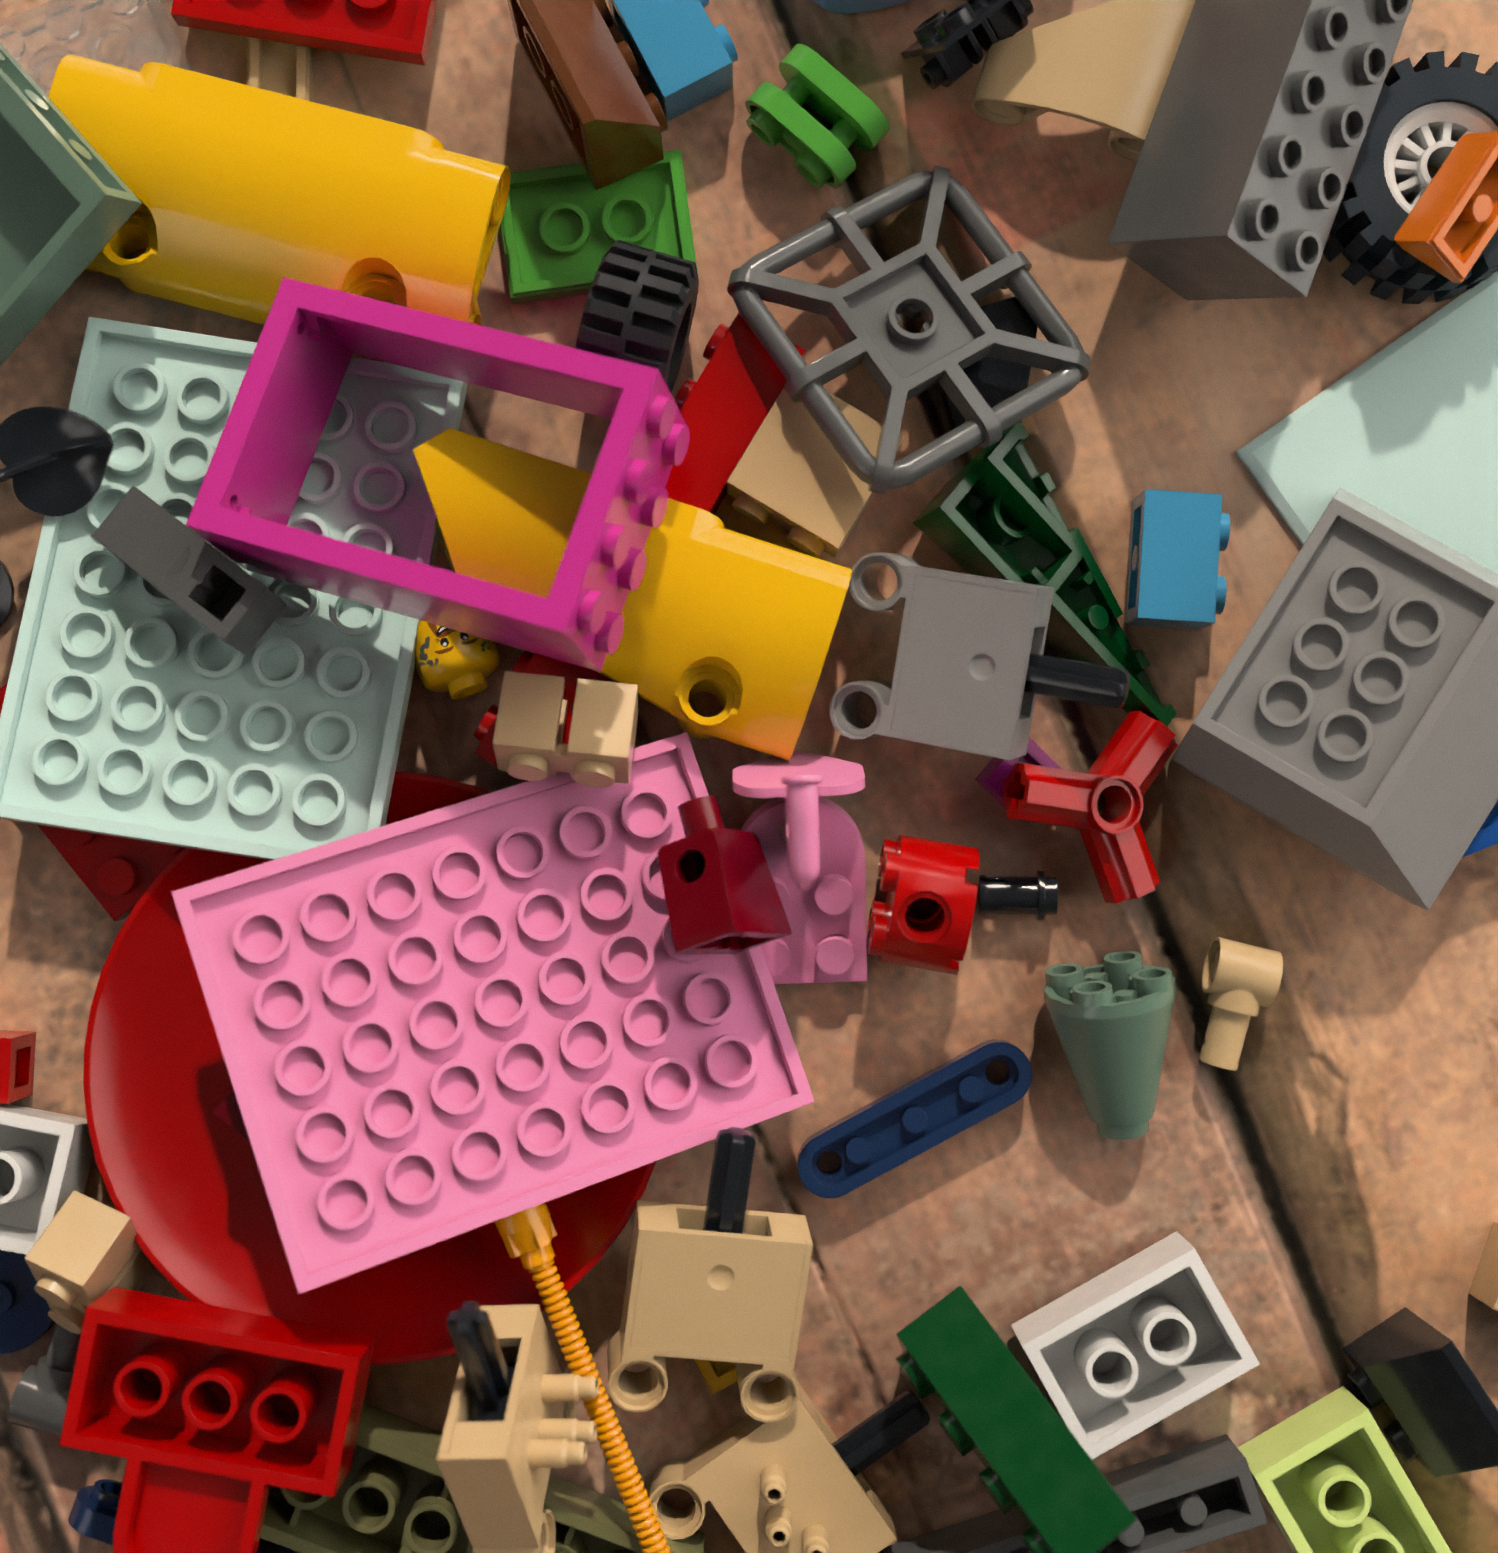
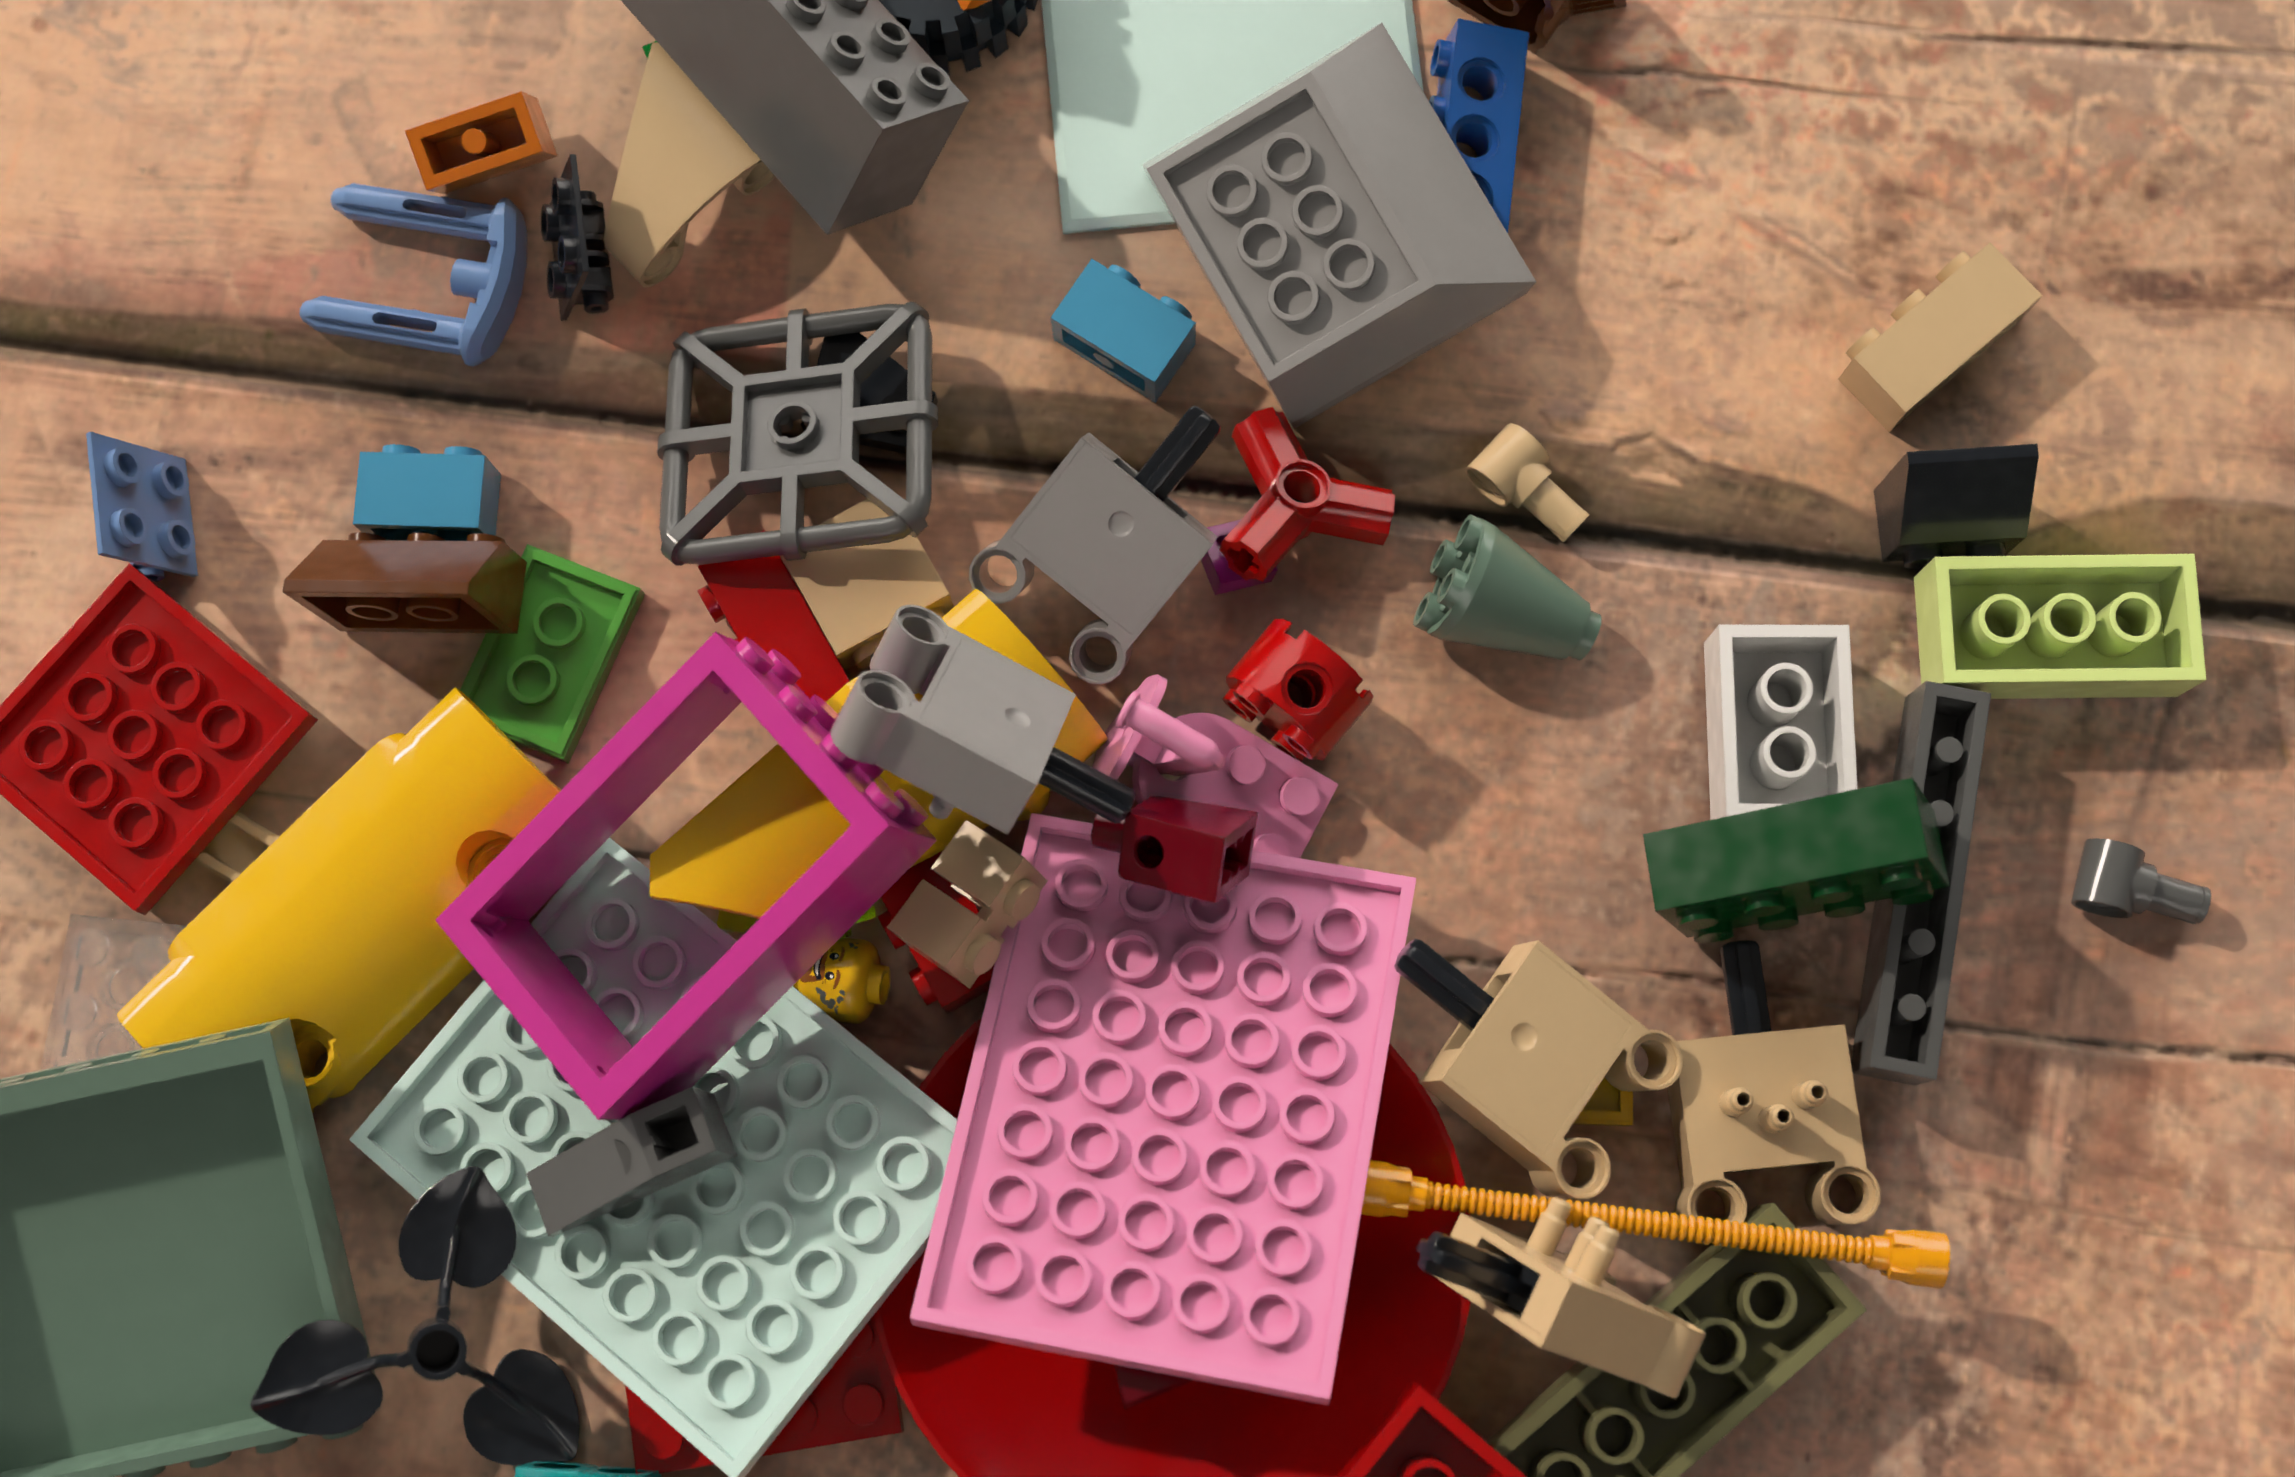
camera: 55 degrees left, 10 degrees down
black tyre [575,240,699,393] -> none
bright green brick [745,43,890,189] -> none
dark blue plate [797,1039,1032,1198] -> none
dark green wedge [913,422,1176,727] -> none
black pin [979,870,1058,921] -> none
none -> light grey piece [830,605,1136,835]

